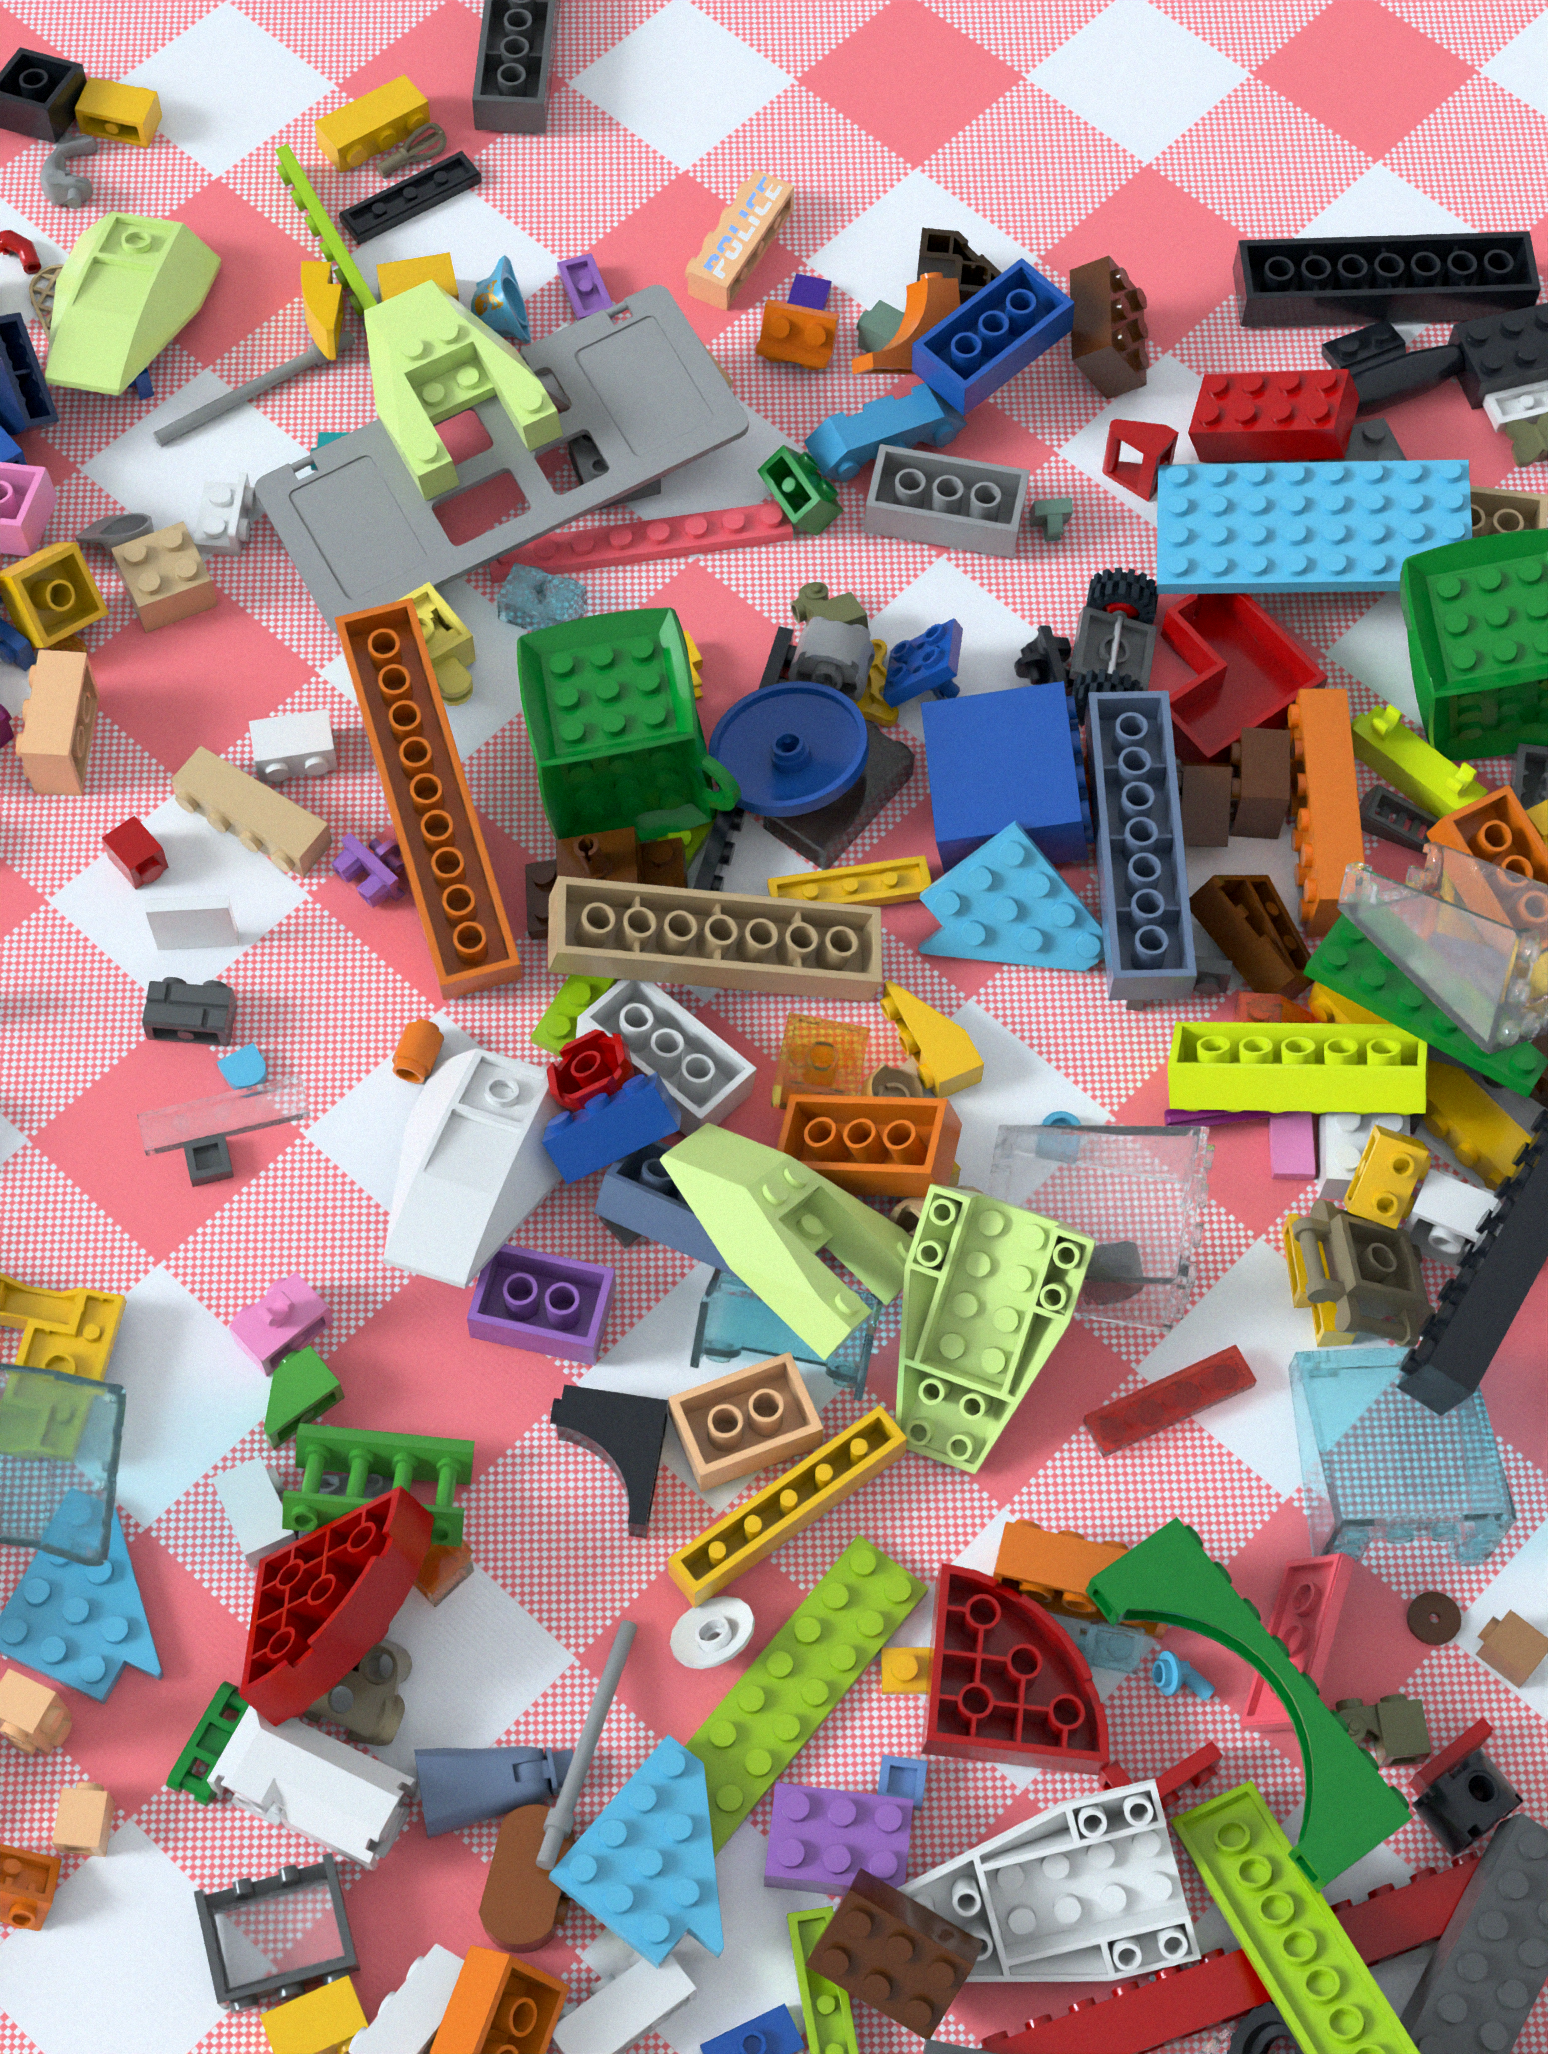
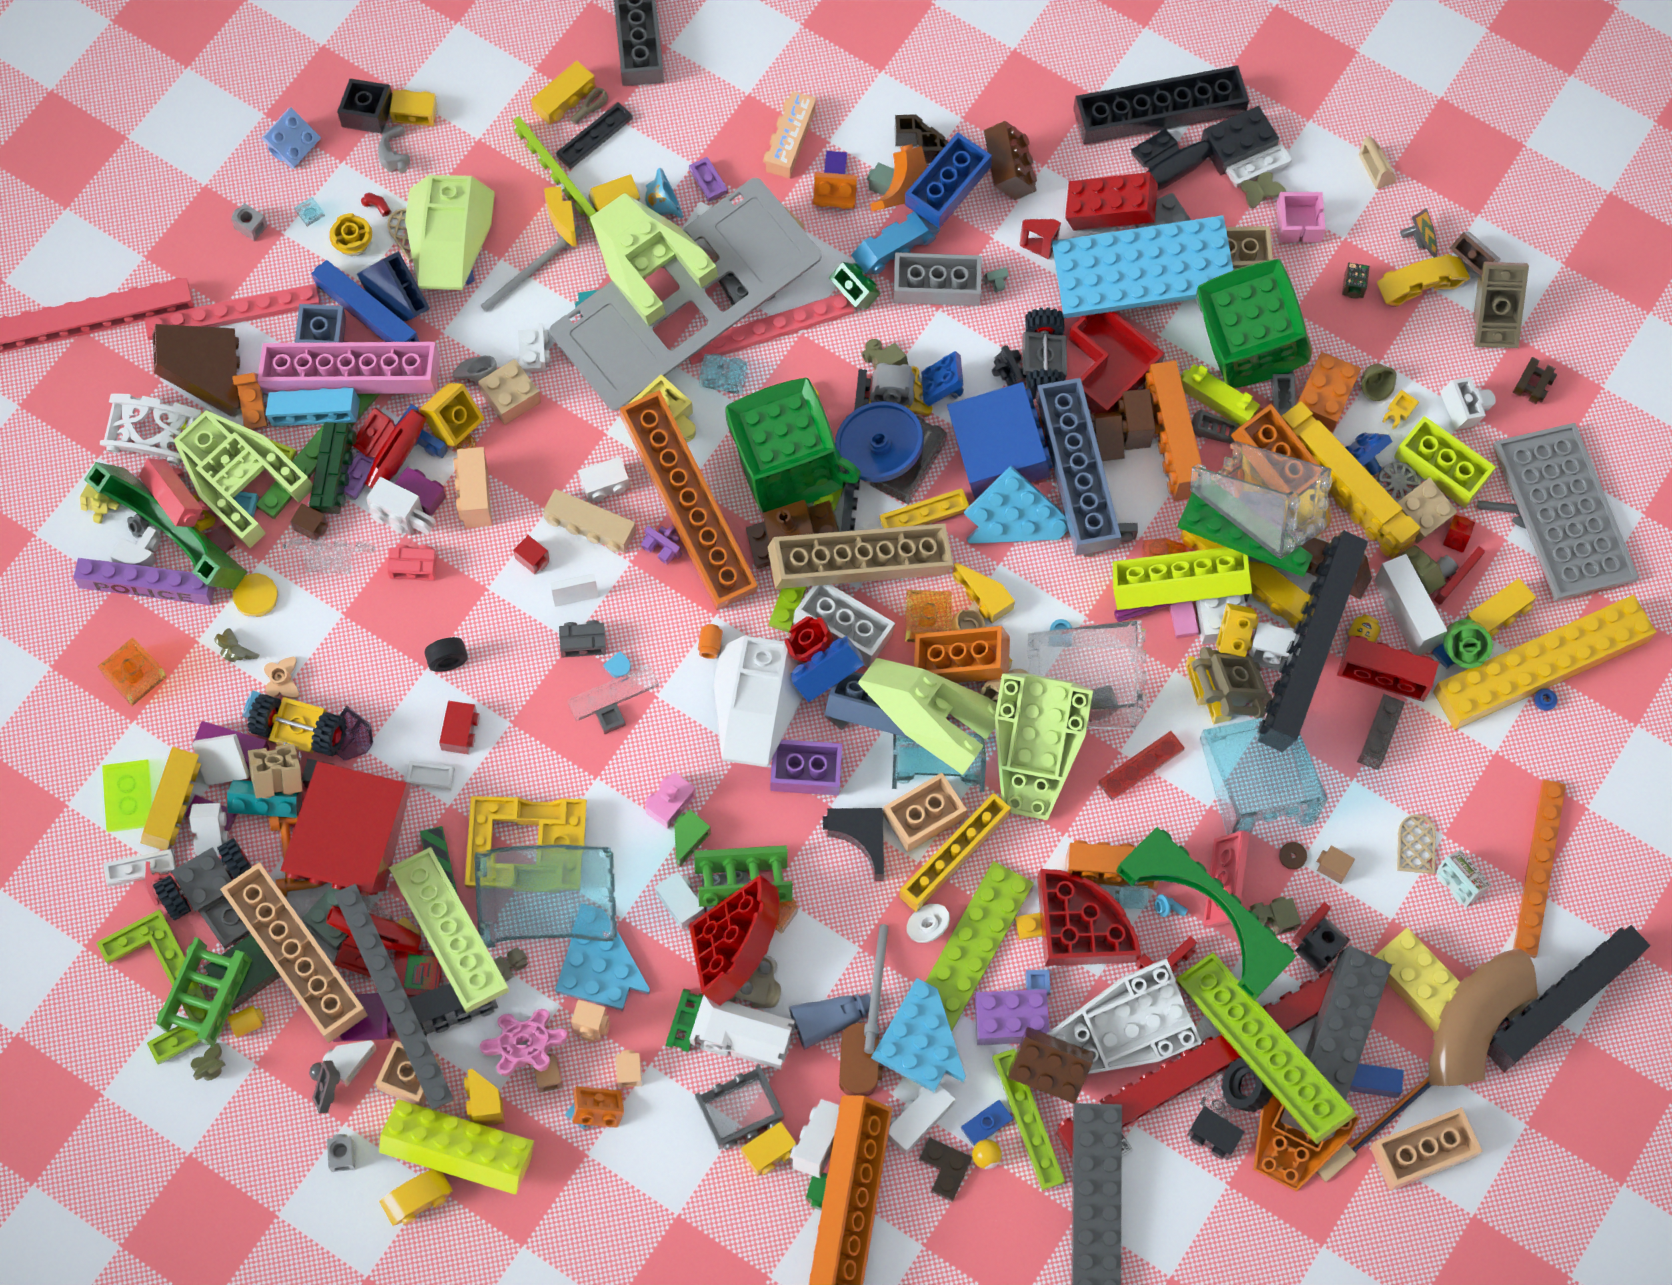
camera: 10 degrees left, 5 degrees up
reddish brown wedge [1189,875,1315,1004] -> none

